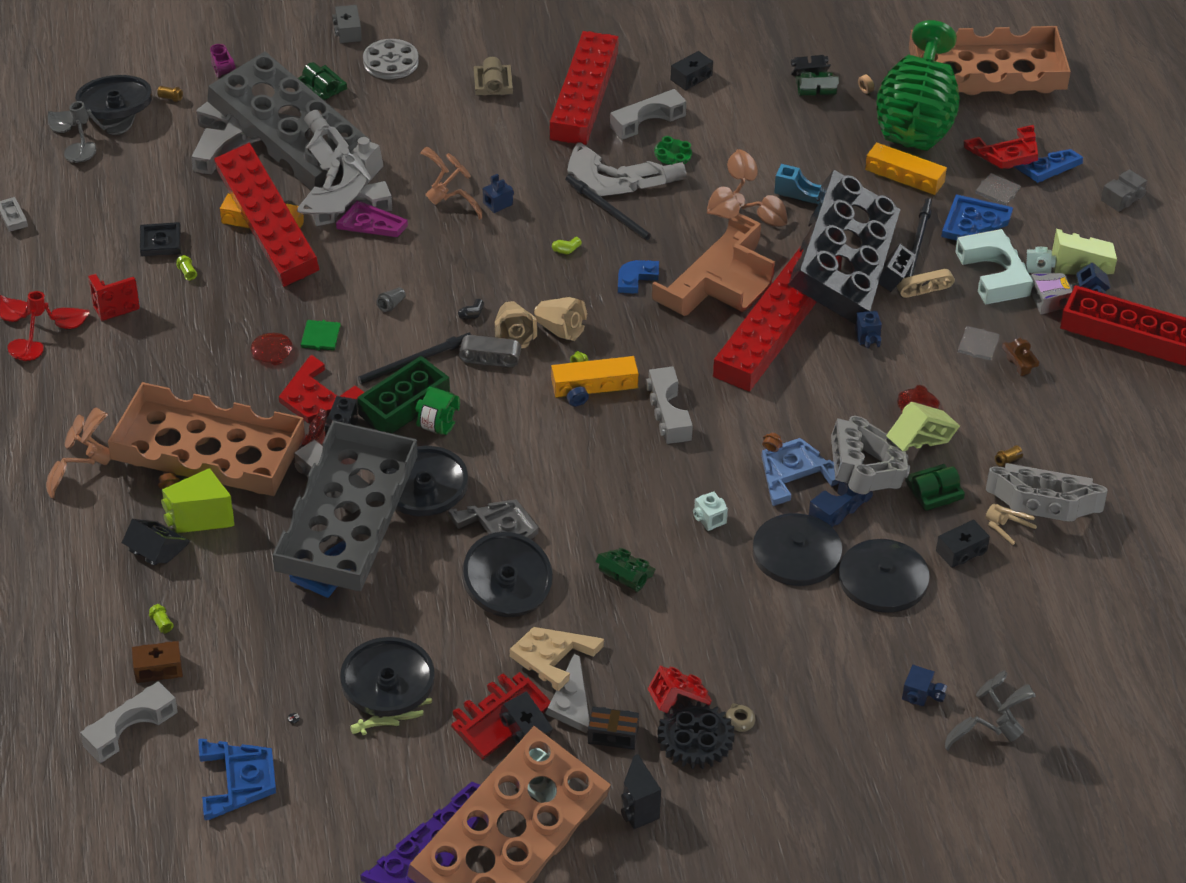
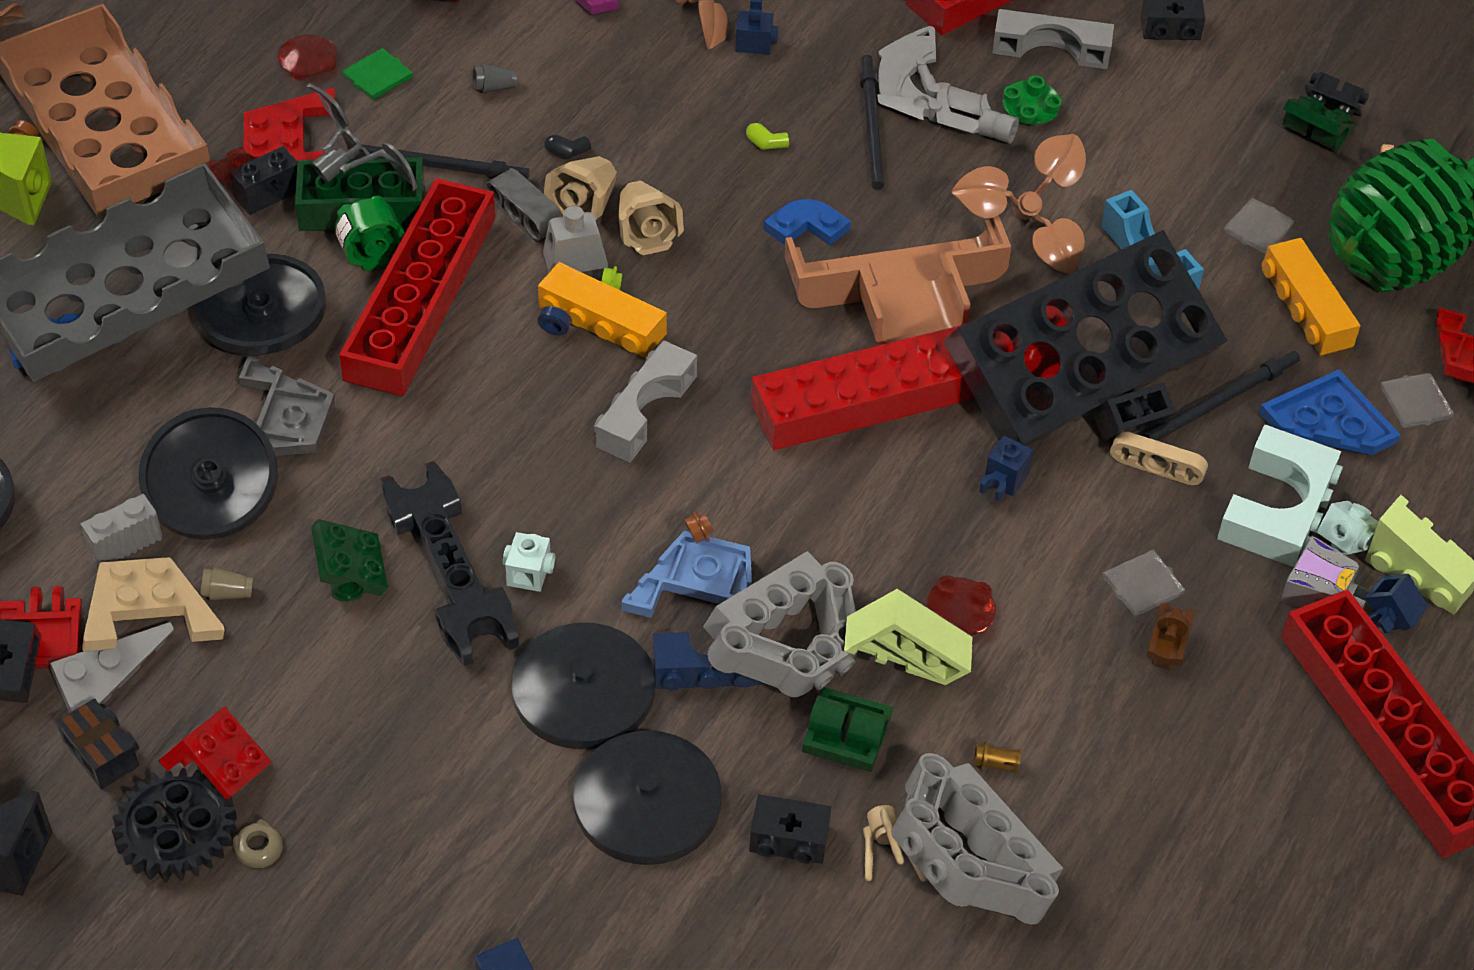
camera: 40 degrees right, 5 degrees up
none -> light grey brick [80,494,162,566]
none -> dark tan cone [200,566,253,601]
none -> dark grey plant [306,83,418,191]
none -> red brick [339,178,496,396]
none -> black piece [380,461,519,666]
none -> light grey torso [543,206,608,273]
none -> clear piece [1223,198,1295,254]

